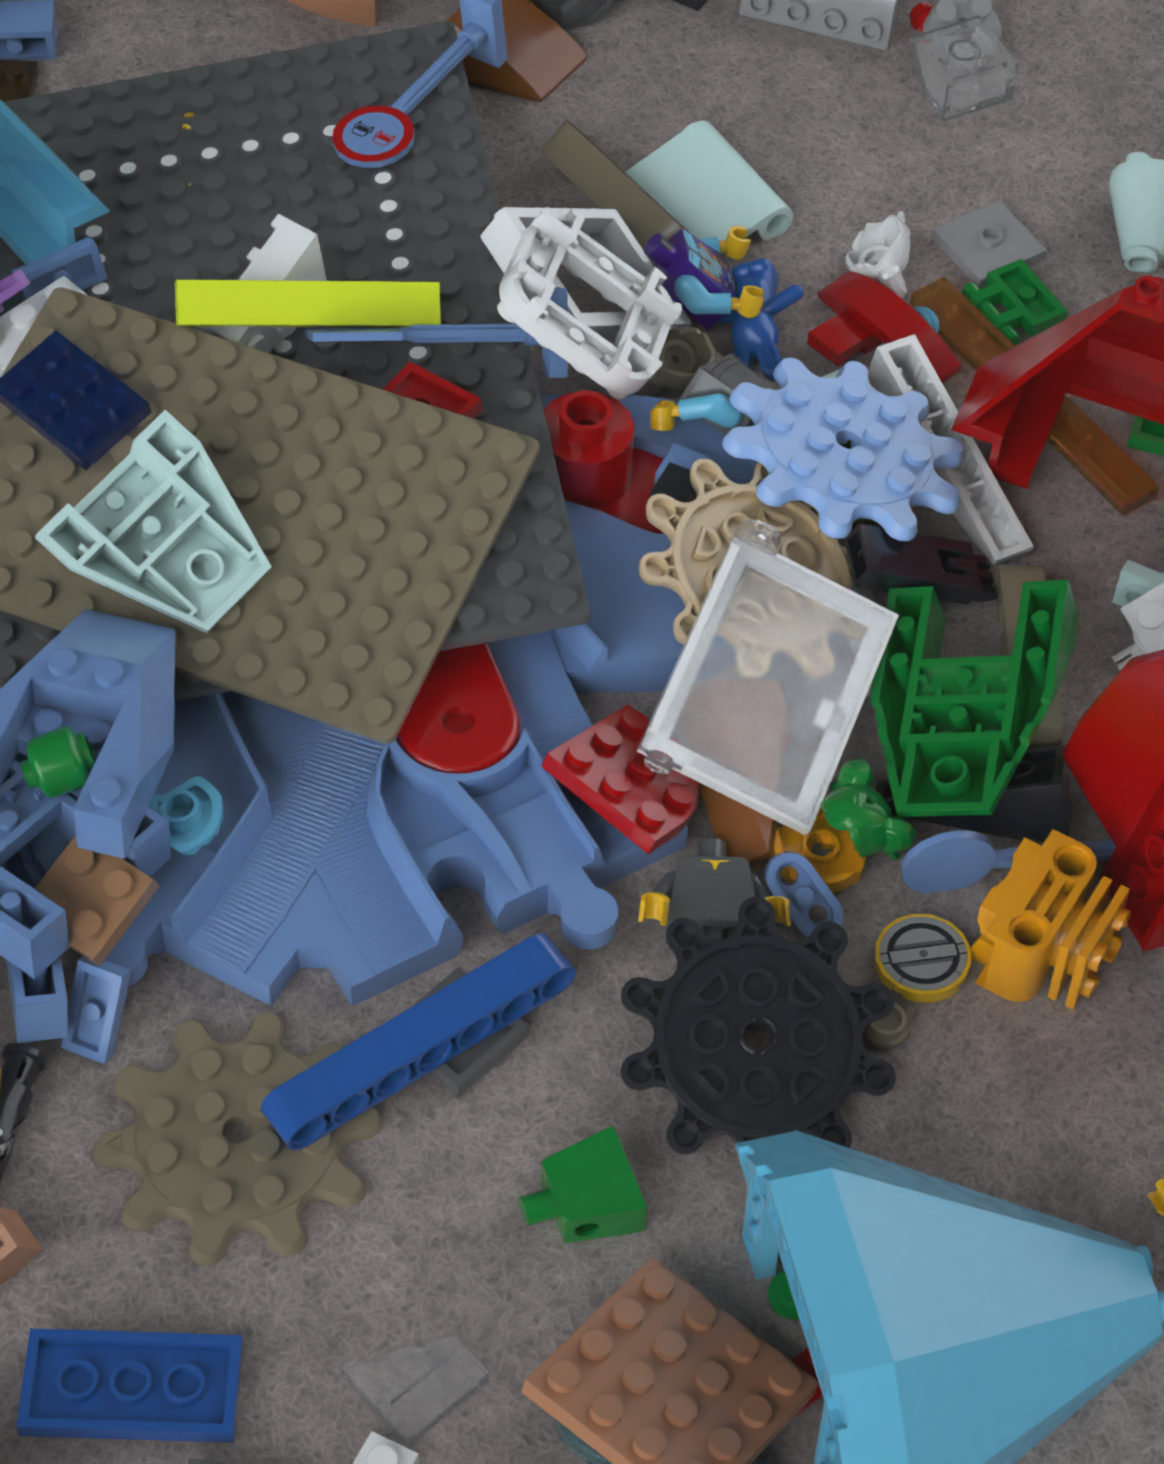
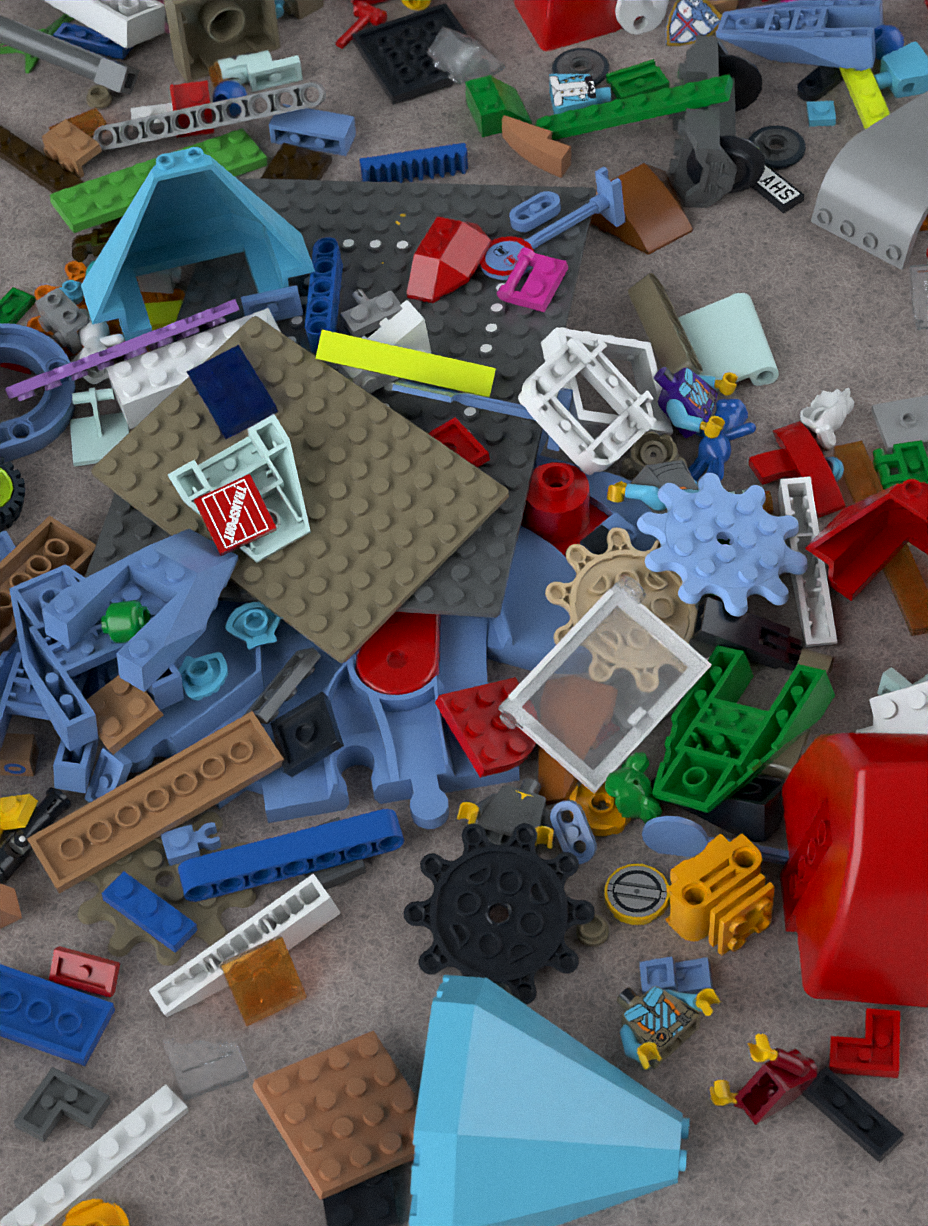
camera: 25 degrees right, 0 degrees up
green torso [518,1126,647,1243] -> none
none -> medium nougat plate [27,711,284,894]
none -> red plate [49,946,120,997]
none -> blue plate [101,871,198,953]
none -> white slope [149,874,341,1017]
none -> medium blue plate [161,823,221,866]
none -> red tile [194,474,277,556]
none -> clear orange plate [219,935,307,1026]
none -> medium azure animal [225,602,281,650]
none -> dark grey plate [243,648,321,724]
none -> black plate [270,692,344,778]
none -> blue beam [305,237,343,354]
none -> light grey plate [340,289,402,338]
none -> blue gear [359,142,468,183]
none -> wedge [407,217,491,303]
none -> dark pink plate [497,248,568,312]
none -> medium blue plate [509,191,561,232]
none -> torso [617,986,721,1069]
none -> medium blue slope [639,957,713,995]

